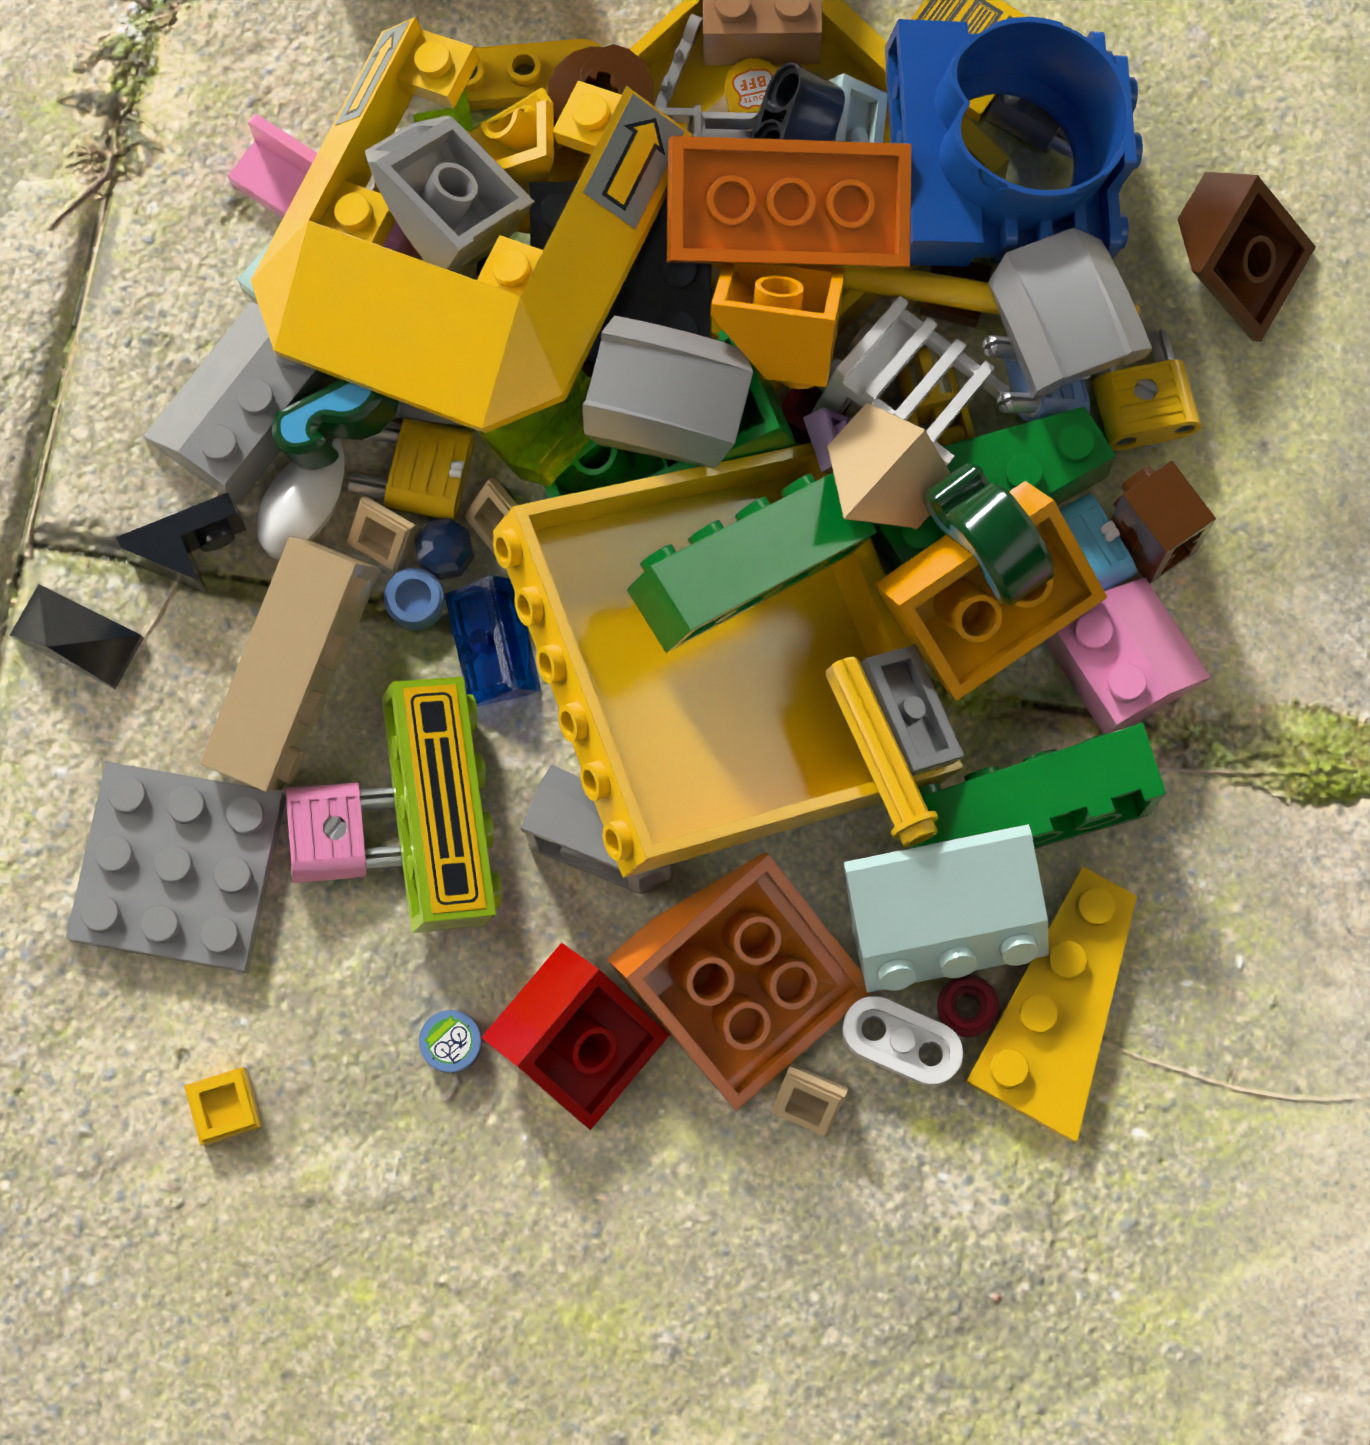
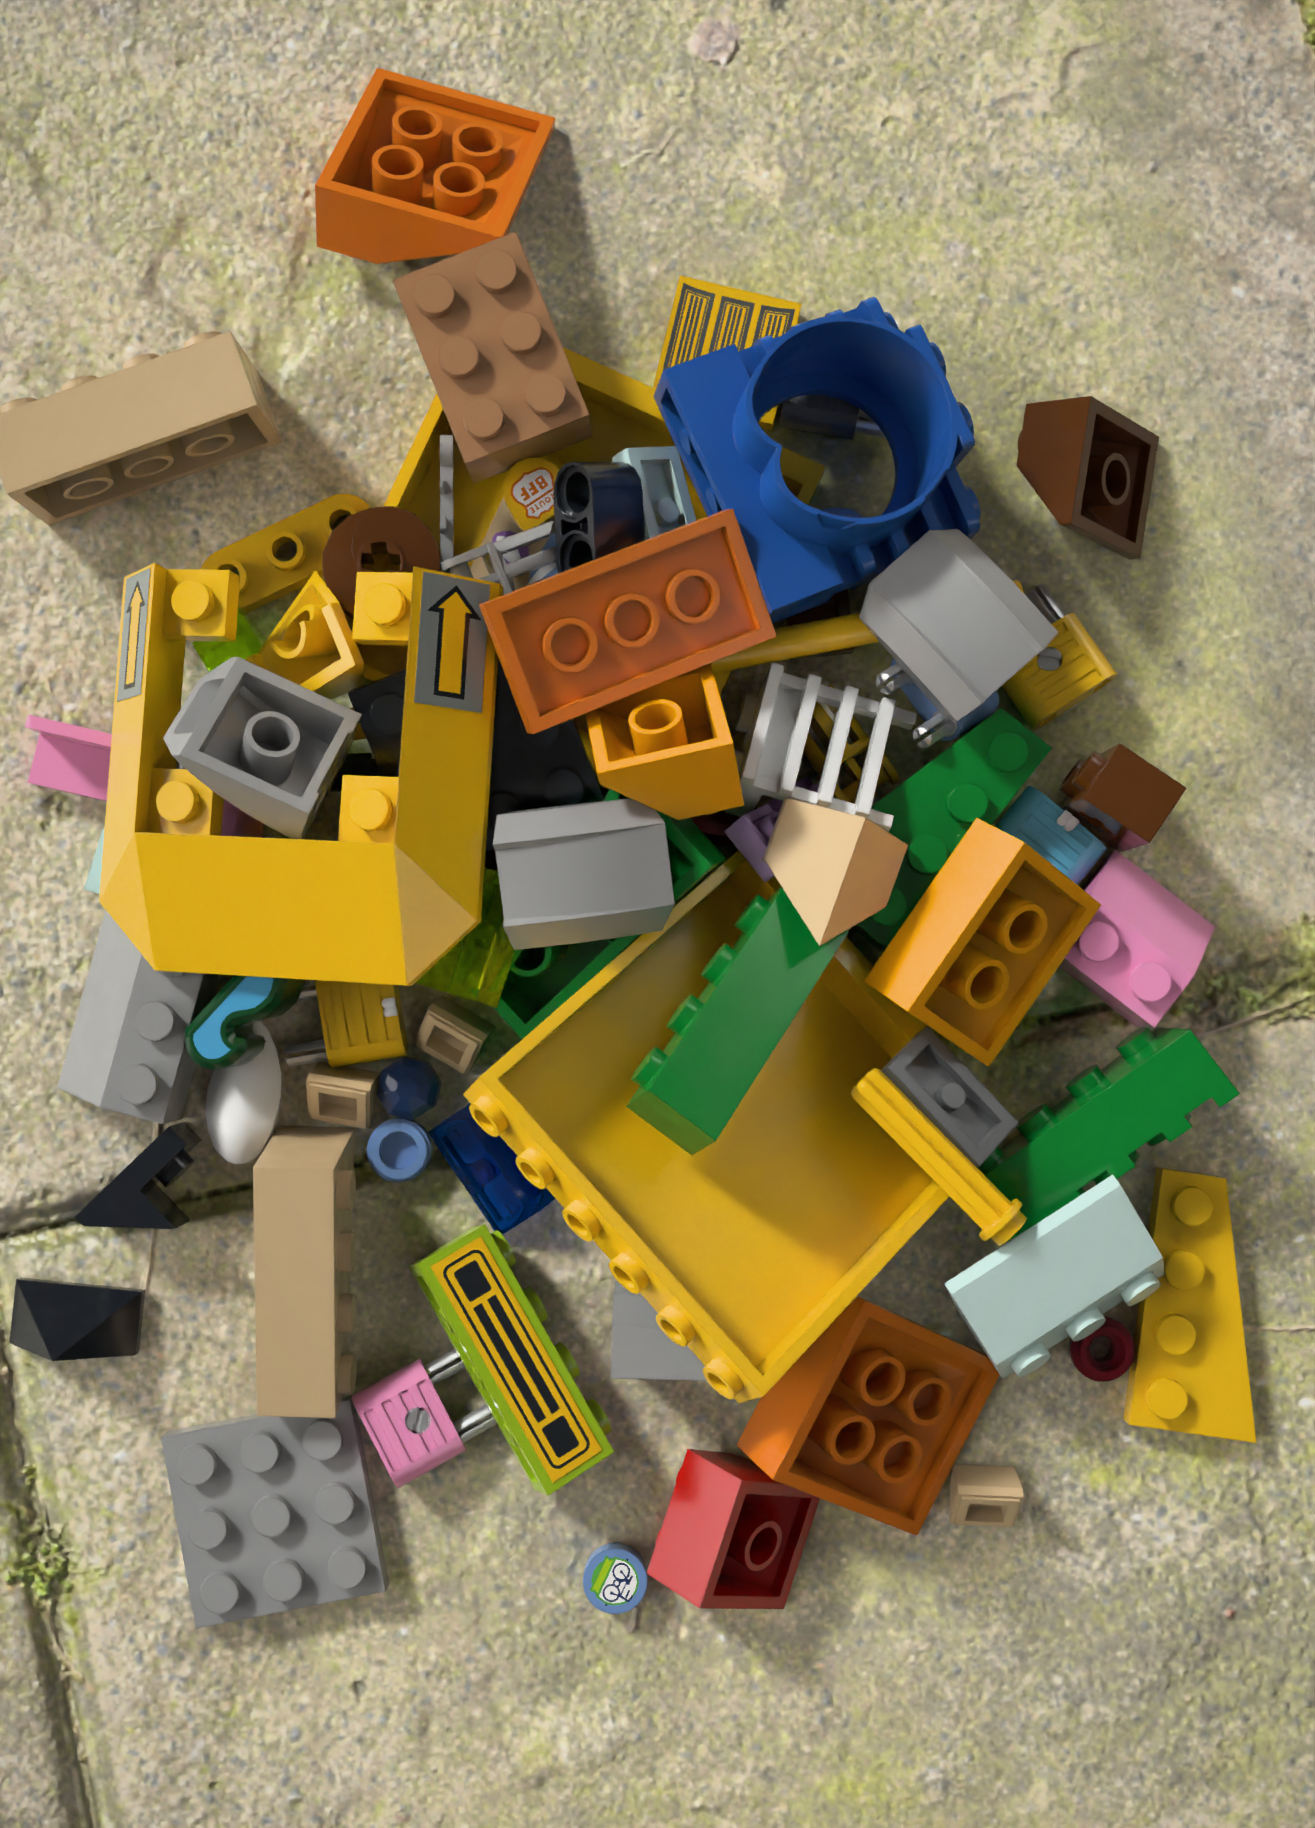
camera: 20 degrees left, 10 degrees up
yellow tile [184,1067,263,1146] -> none
white plate [842,996,963,1086] -> none
dark green animal [923,463,1055,606] -> none

